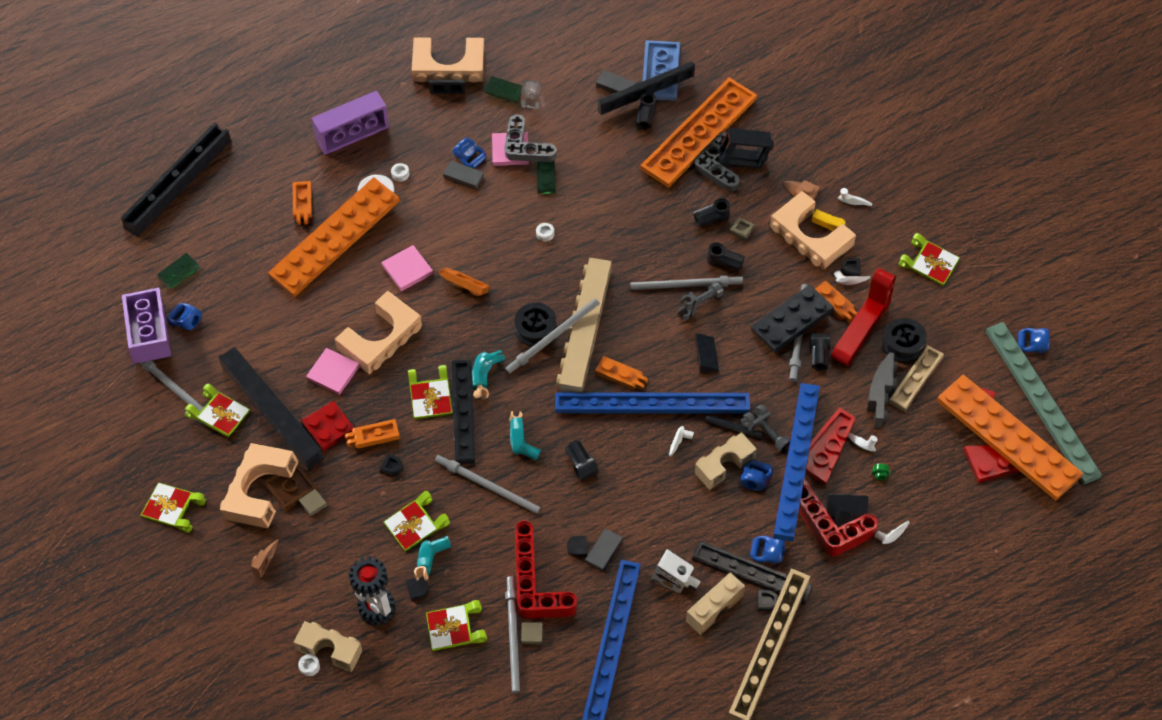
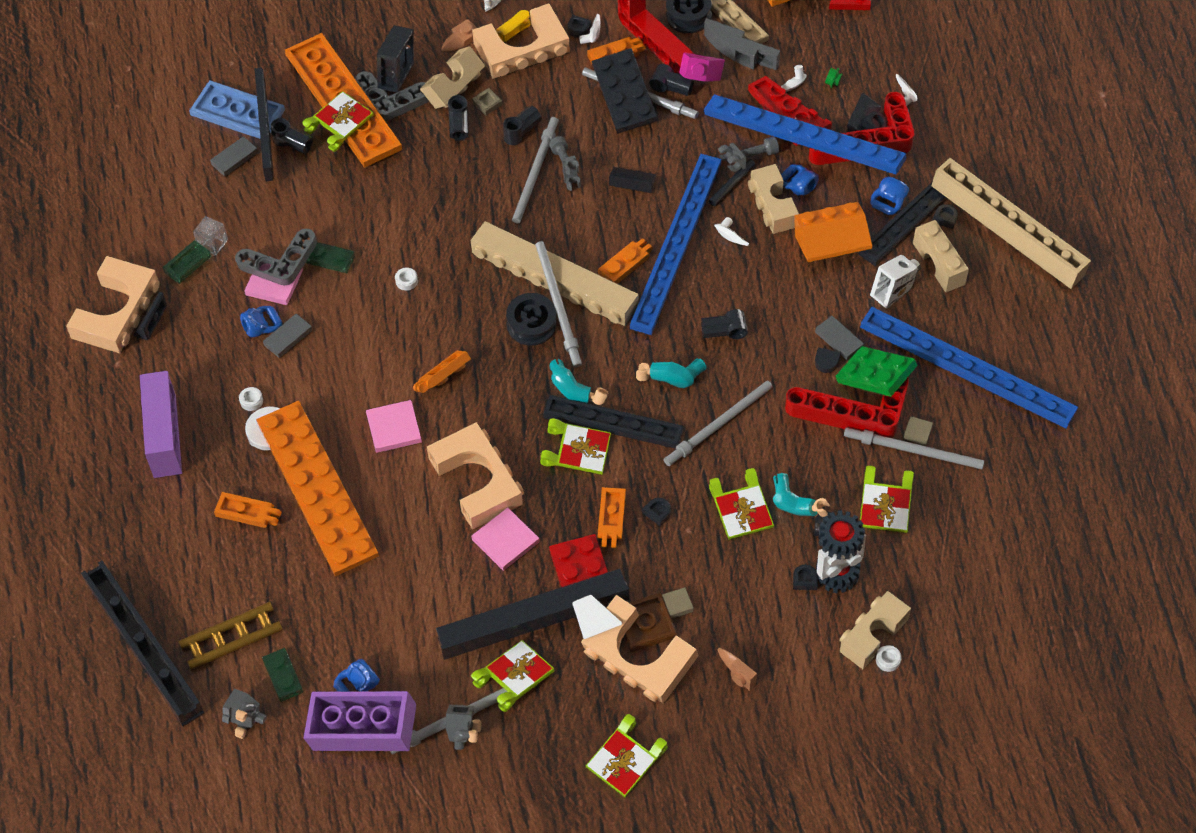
camera: 70 degrees left, 0 degrees up
none -> pearl gold bar [179,602,283,670]
none -> dark grey piece [222,688,267,739]
none -> flag [303,91,374,152]
none -> tan arch [420,46,485,109]
none -> dark grey piece [446,704,481,750]
none -> white sticker [573,595,622,639]
none -> dark pink slope [679,53,725,81]
none -> orange slope [794,202,872,262]
none -> green plate [835,346,918,397]

